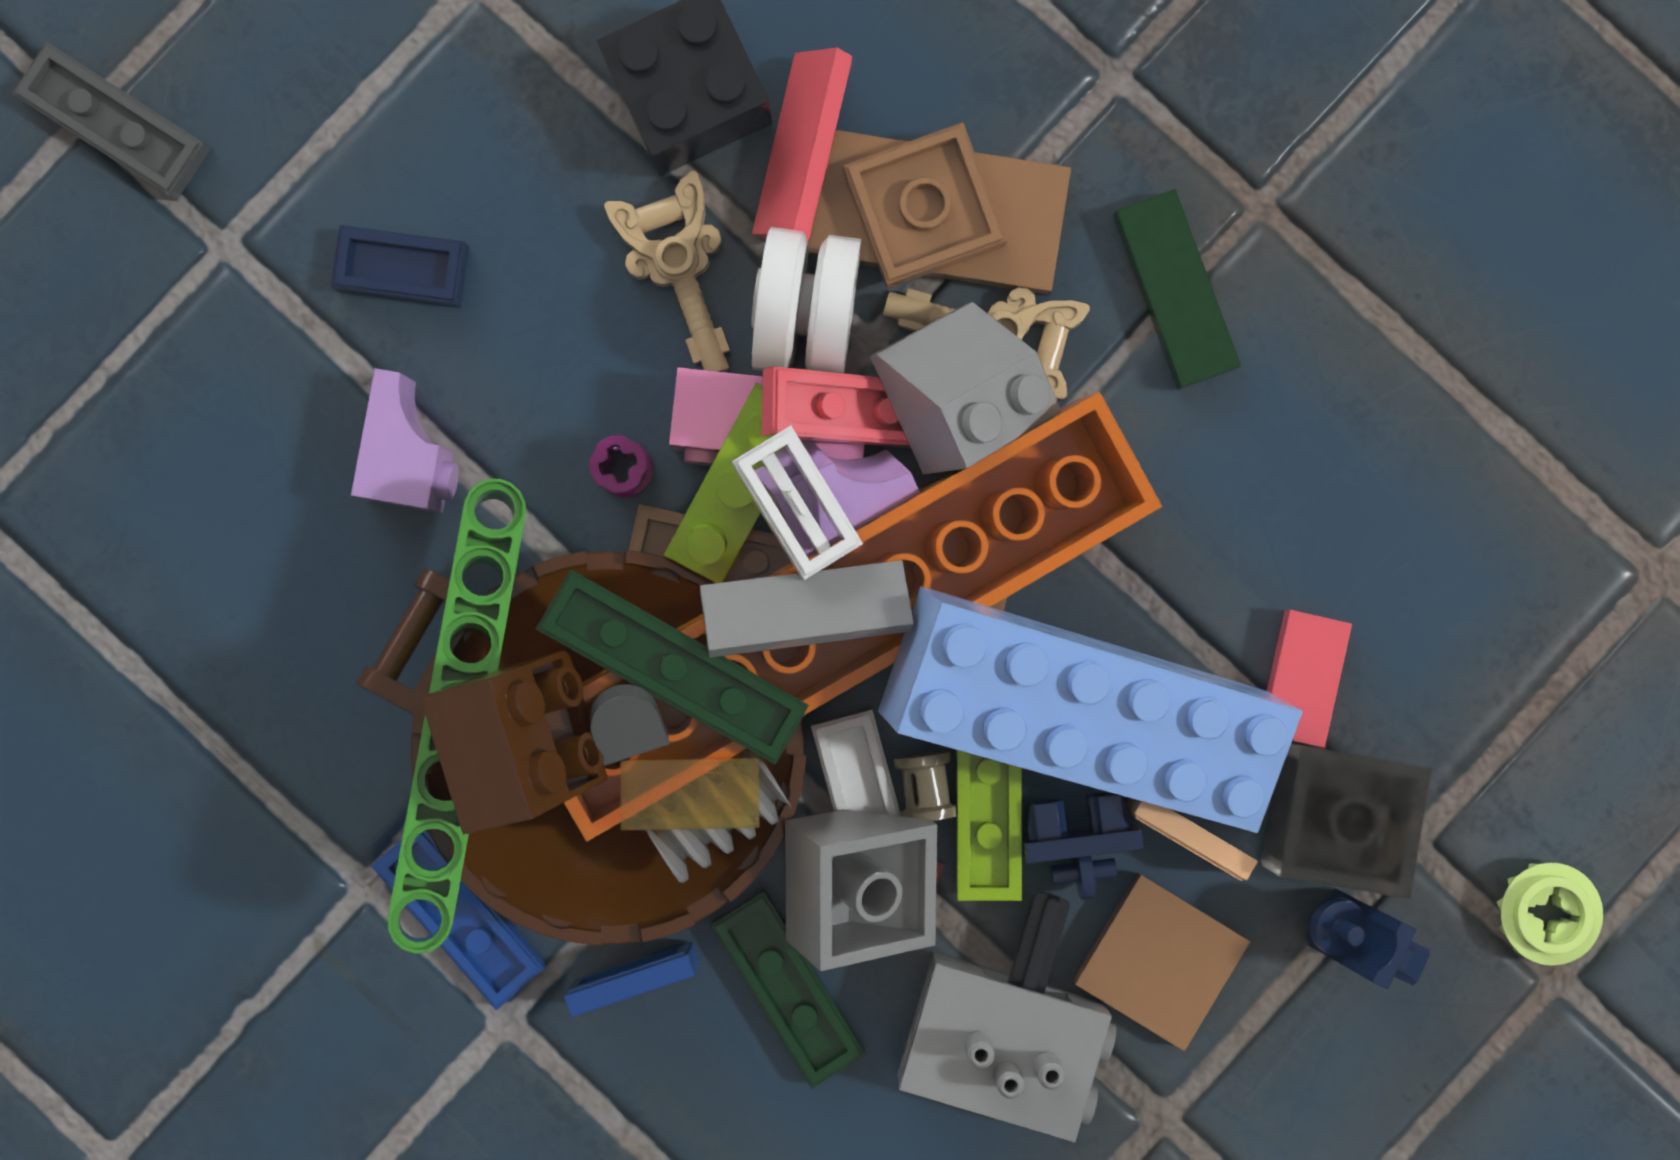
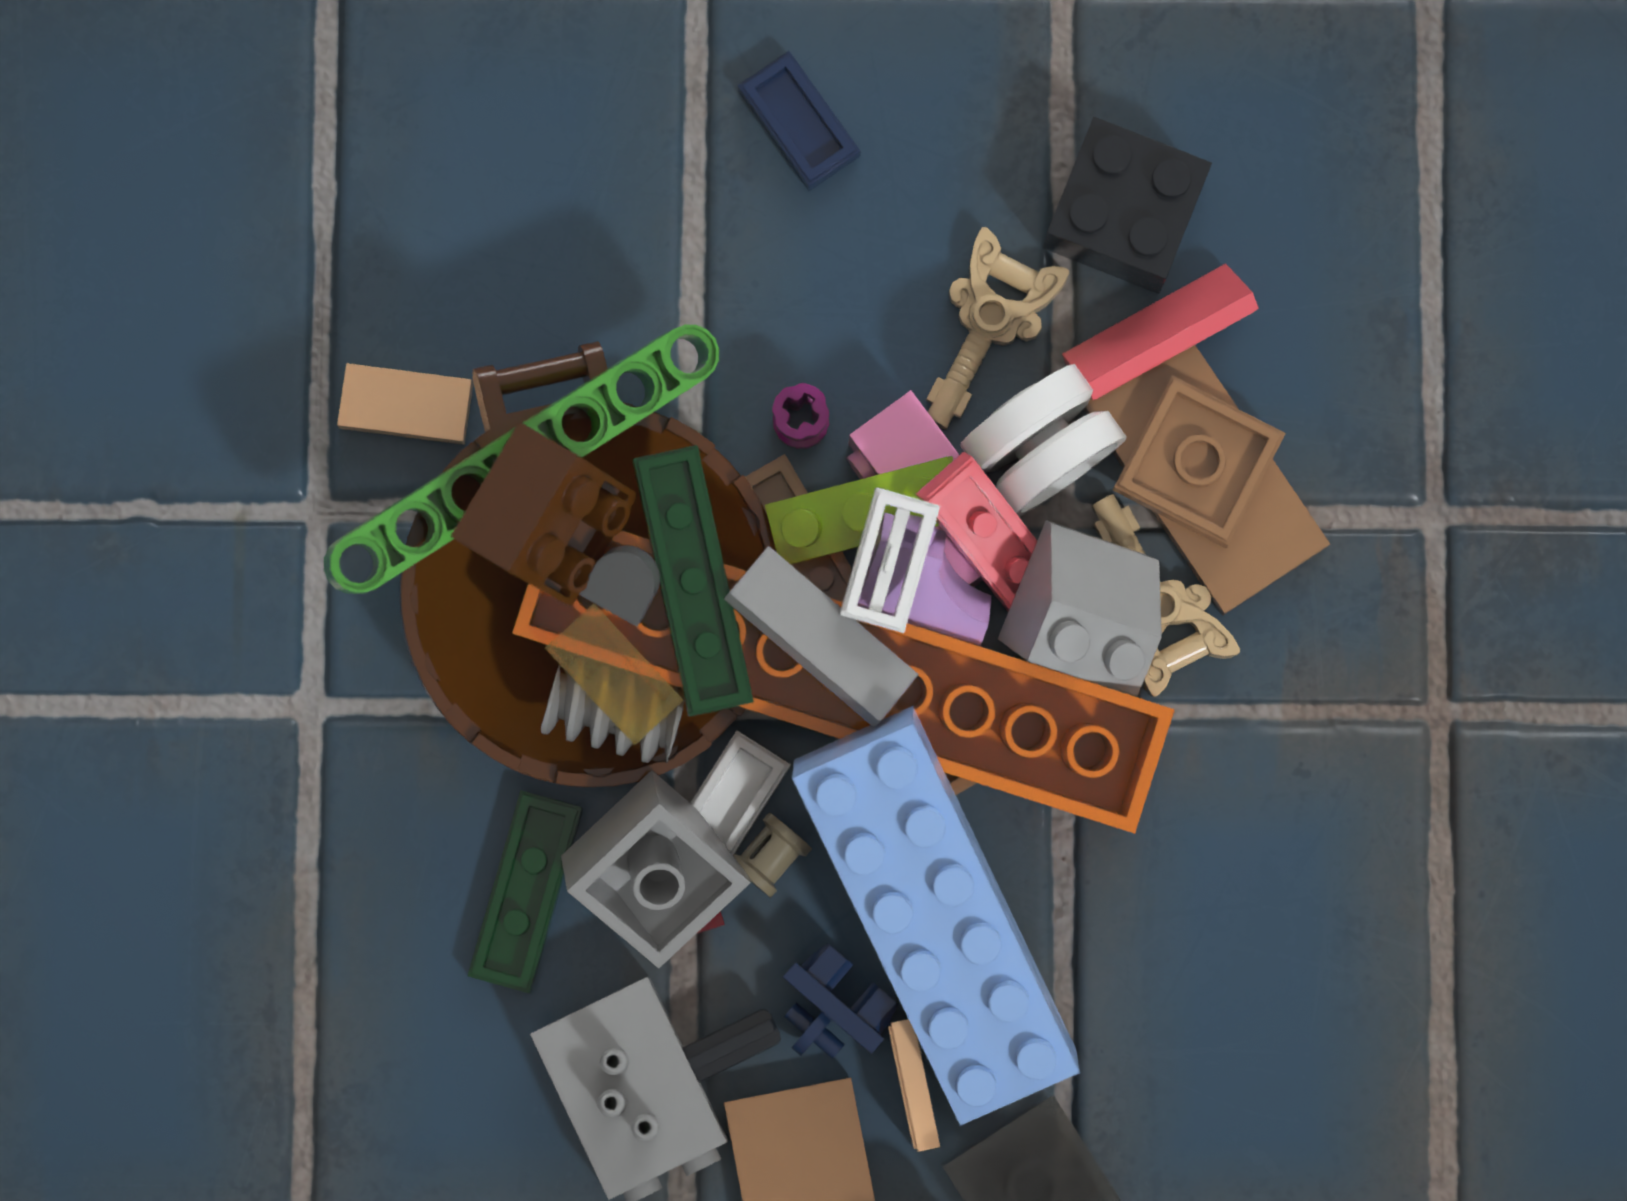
camera: 50 degrees right, 5 degrees down
lavender arch [351,368,459,513] -> none
blue tile [371,830,548,1011] -> none
blue tile [564,941,700,1018] -> none
lime plate [956,750,1022,901] -> none
dark green tile [1113,189,1241,390] -> none
coral tile [1267,609,1352,748] -> none
none -> light nougat tile [337,363,473,445]

